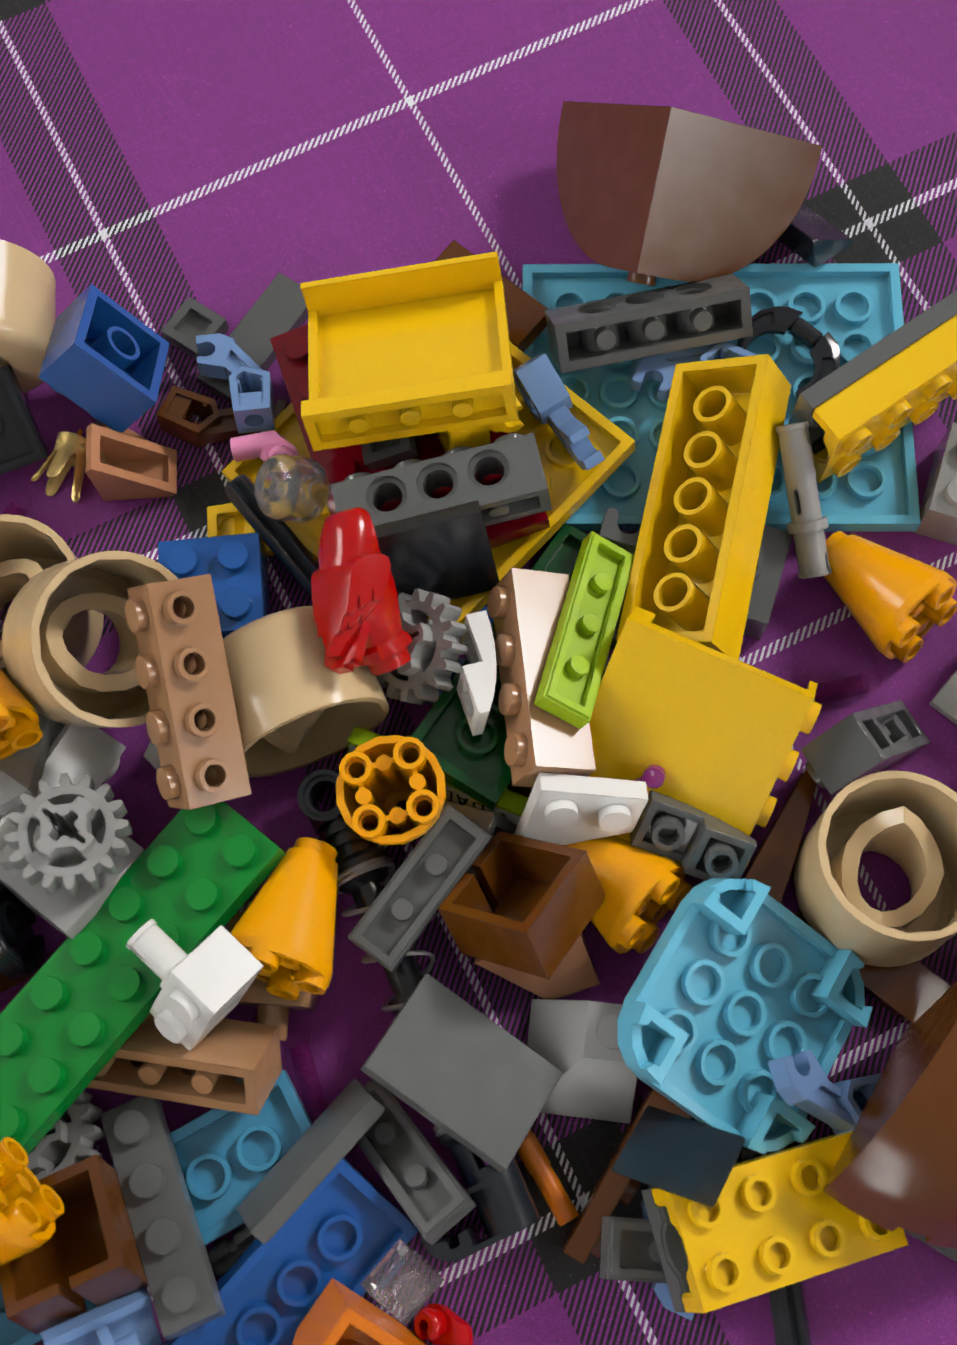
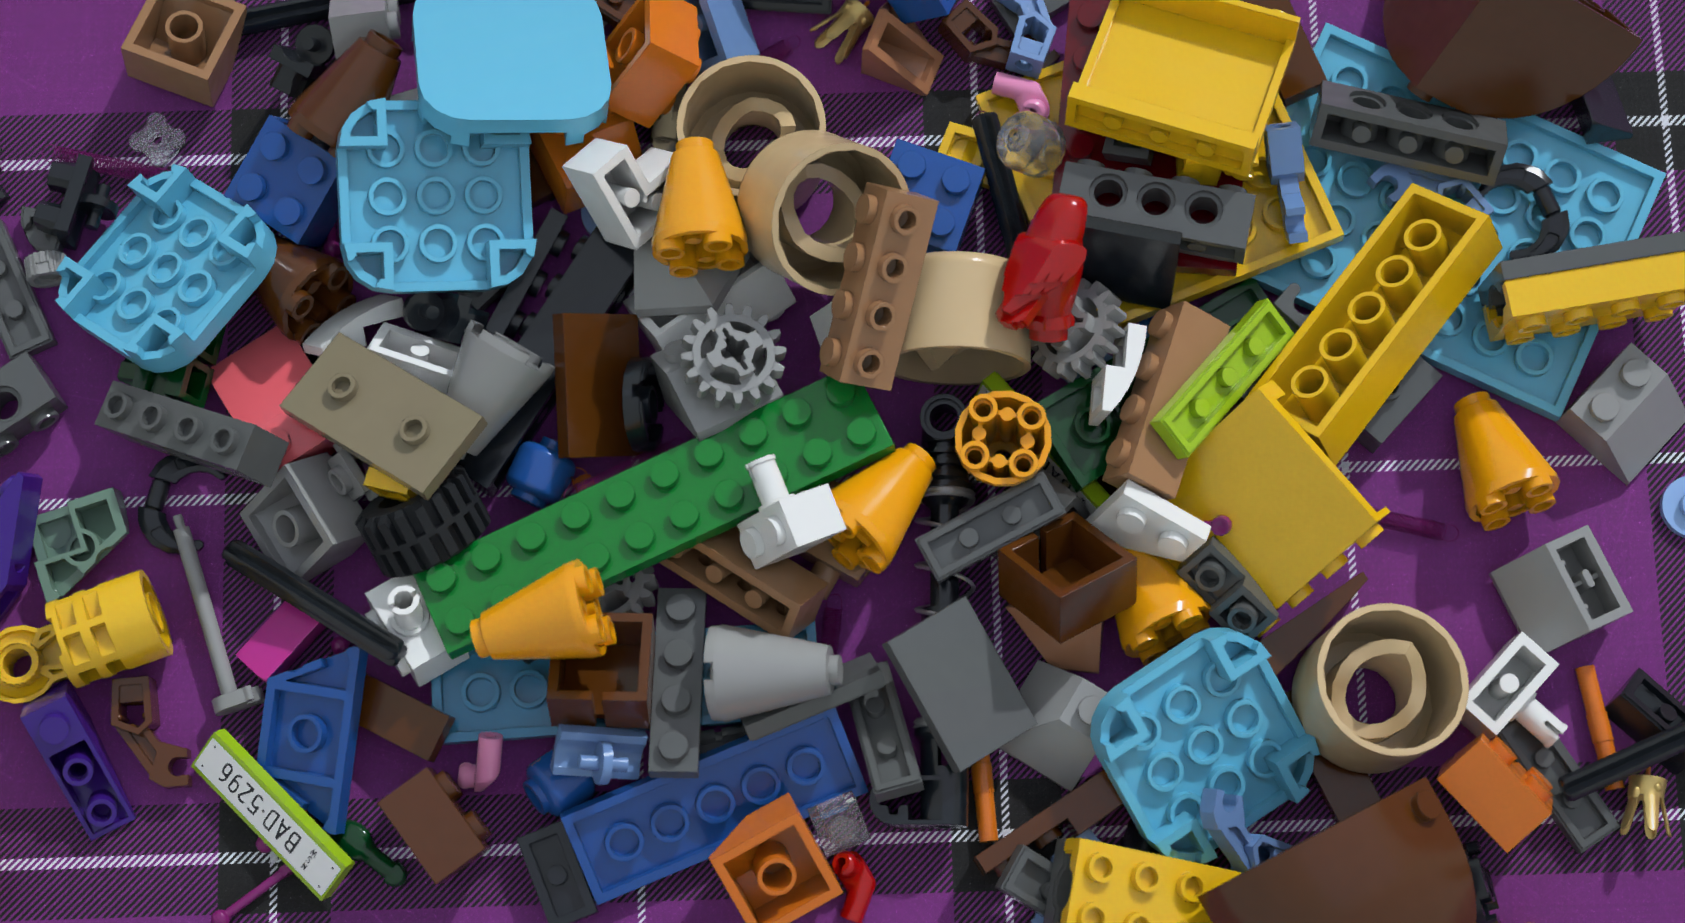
camera: 20 degrees right, 5 degrees up
black sticker [612,1106,745,1207] -> none
light grey pin [775,421,832,579] -> none
dark grey slope [801,700,930,795] -> none
none -> light grey cone [703,624,843,722]

